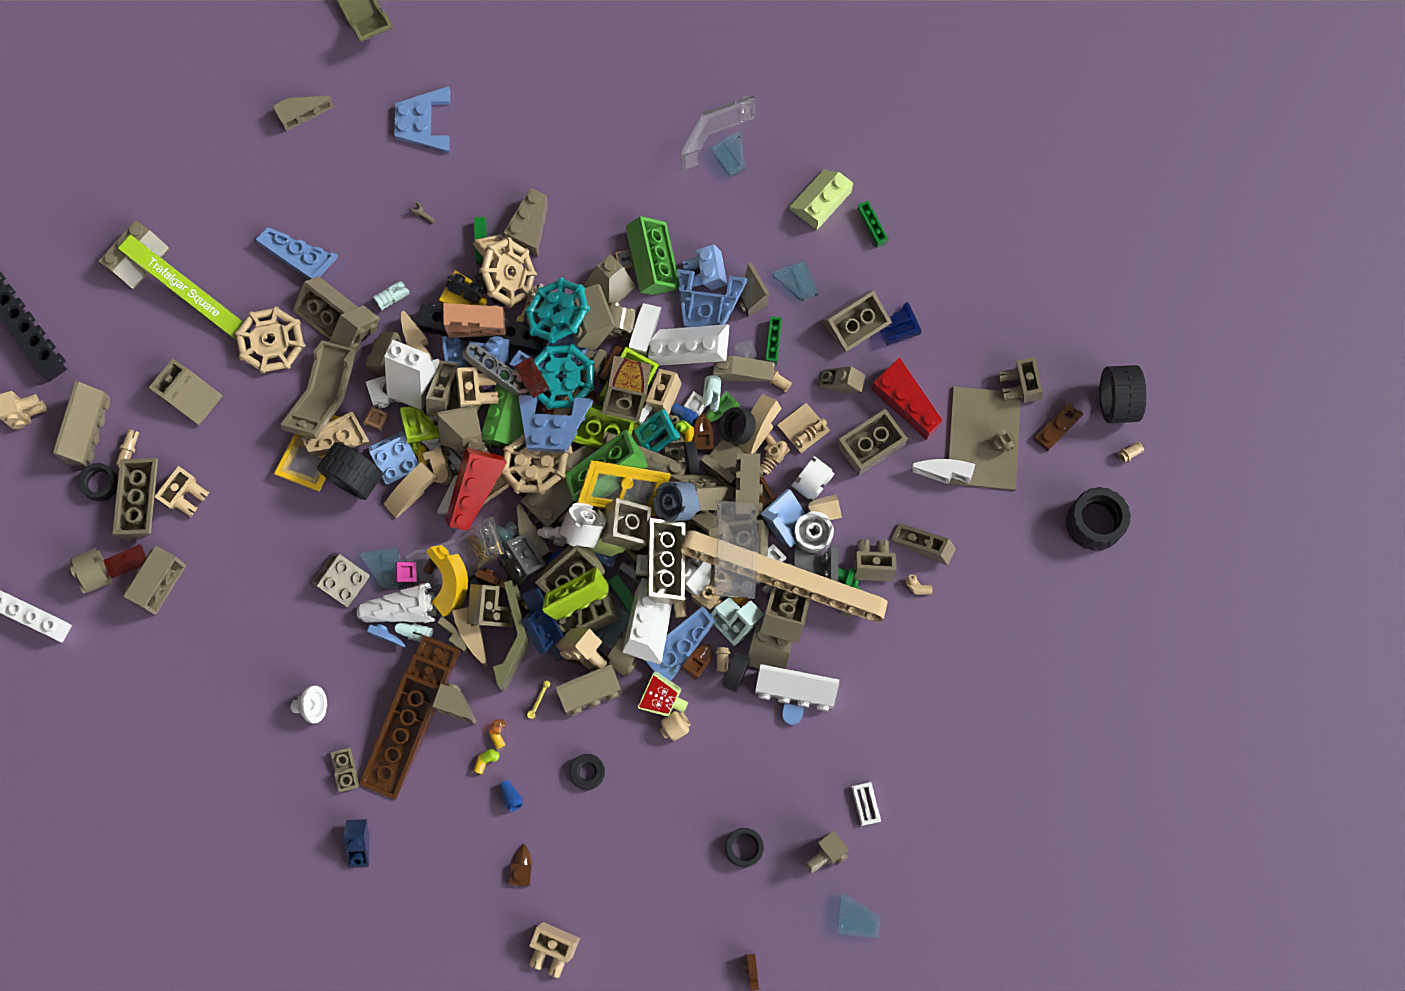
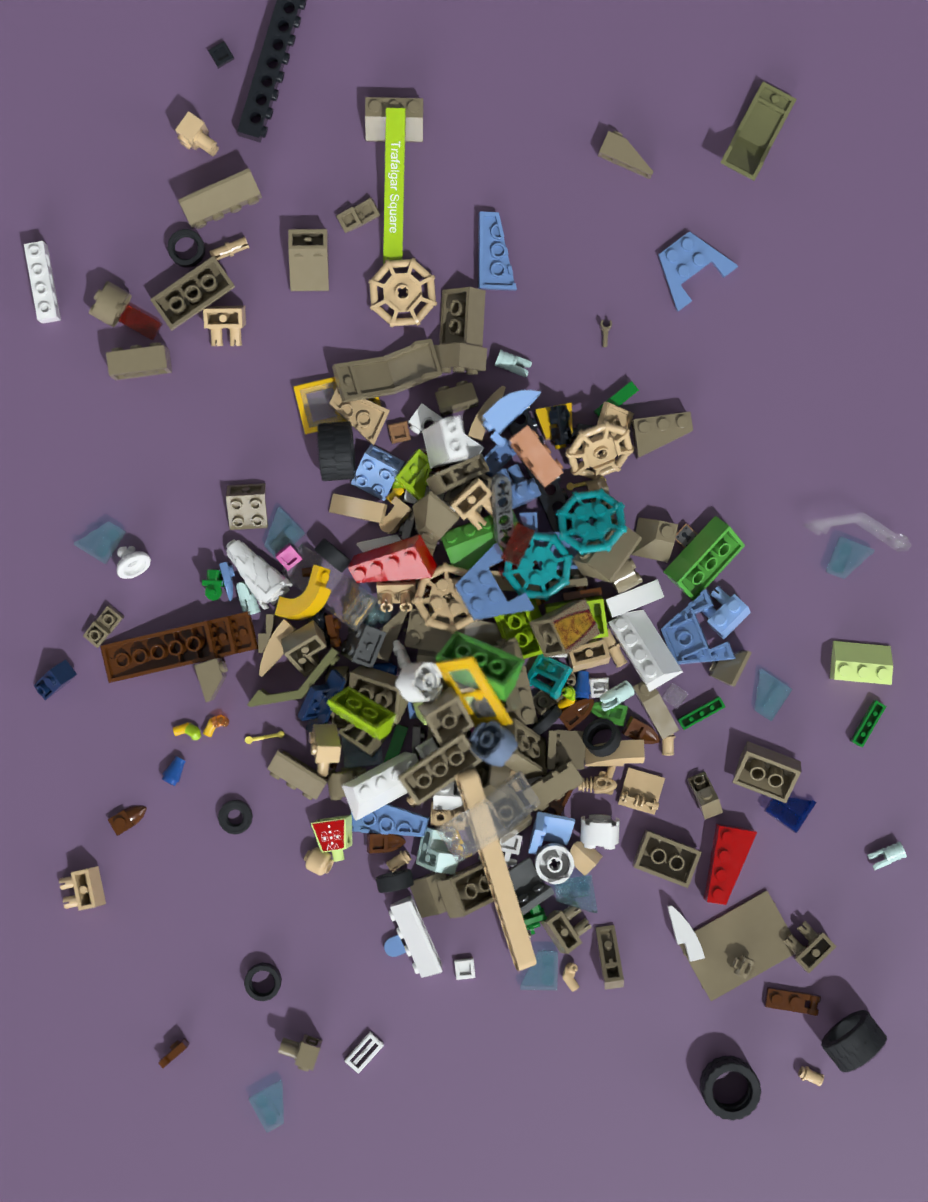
camera: 55 degrees right, 15 degrees up
none -> clear light blue wing [73,522,126,564]
none -> green hips [202,570,225,601]
none -> black tyre [314,538,351,573]
none -> dark tan slope [336,198,381,233]
none -> tan brick [377,579,416,612]
none -> white tile [454,958,476,980]
none -> light blue piece [482,390,541,447]
none -> clear light blue wing [520,950,558,990]
none -> clear light blue wing [554,875,598,913]
none -> tan pin [602,628,627,668]
none -> reddish brown plate [622,716,660,744]
none -> light aqua hinge [868,841,907,870]

